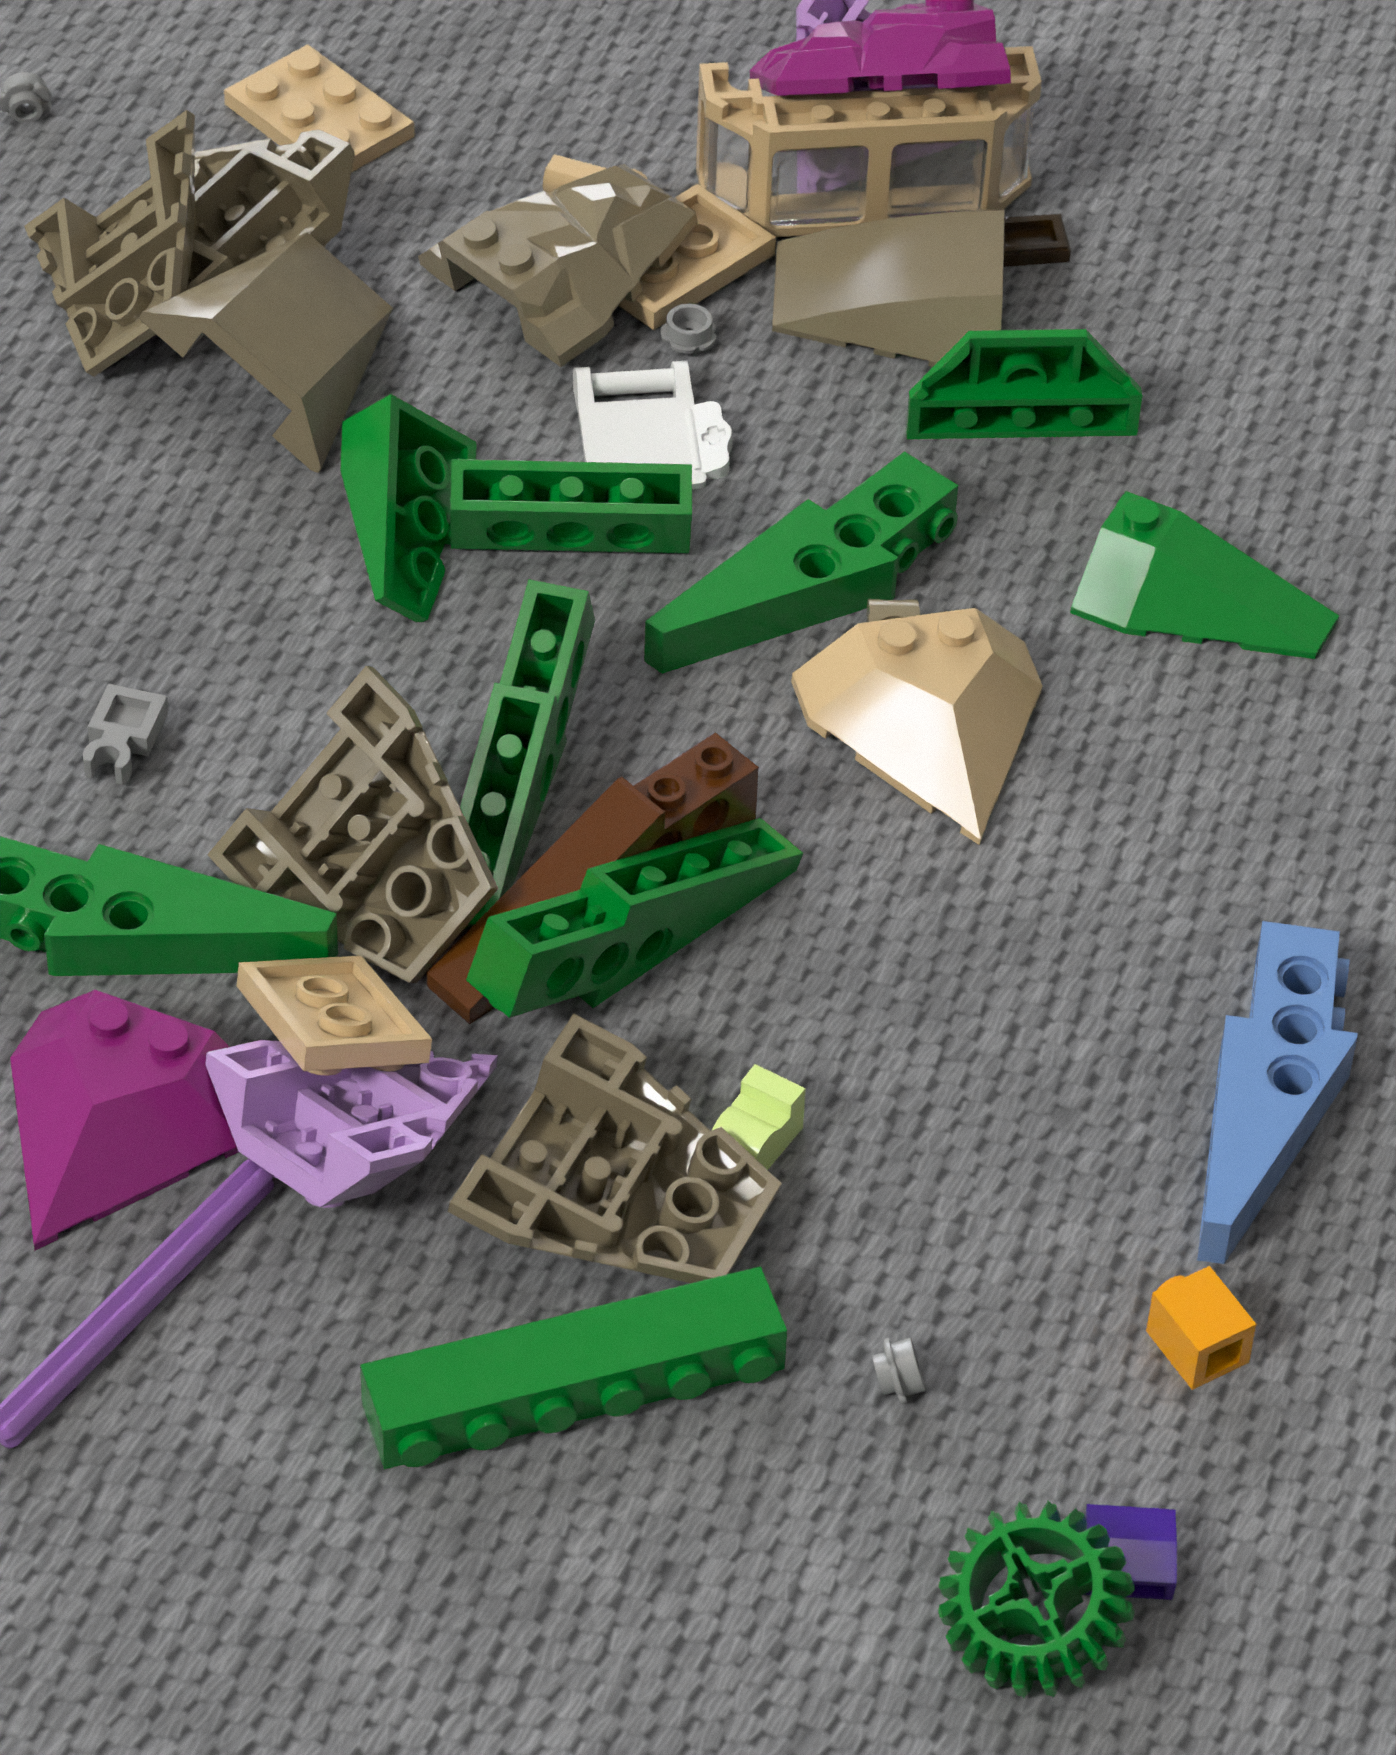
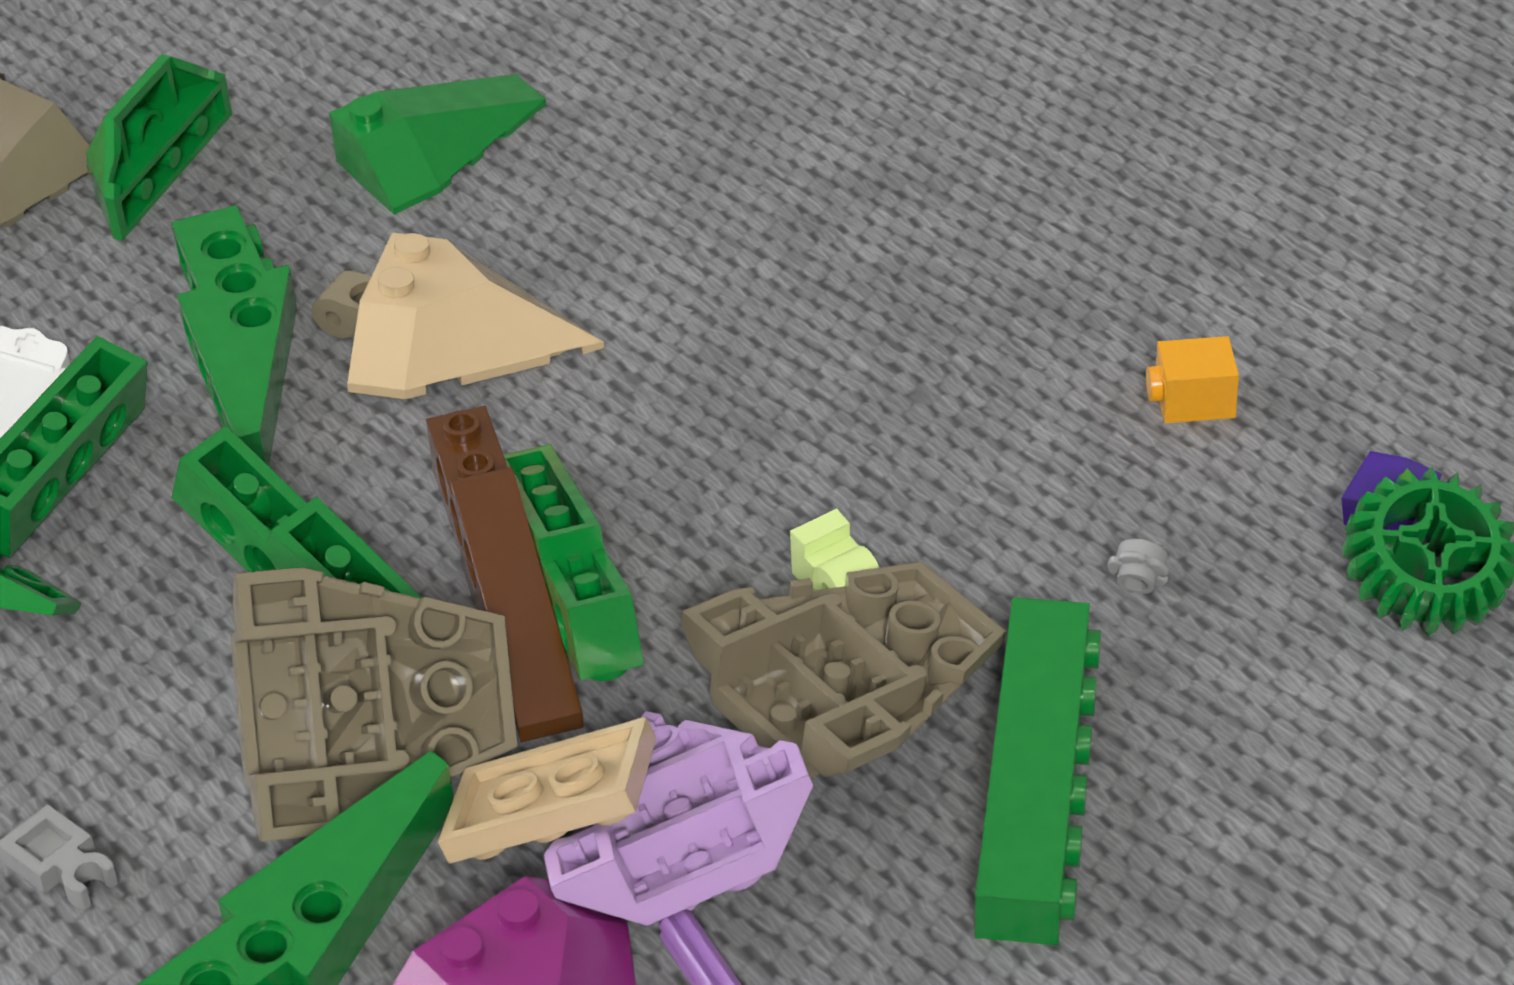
camera: 60 degrees left, 5 degrees down
medium blue brick [1197,921,1358,1264] -> none

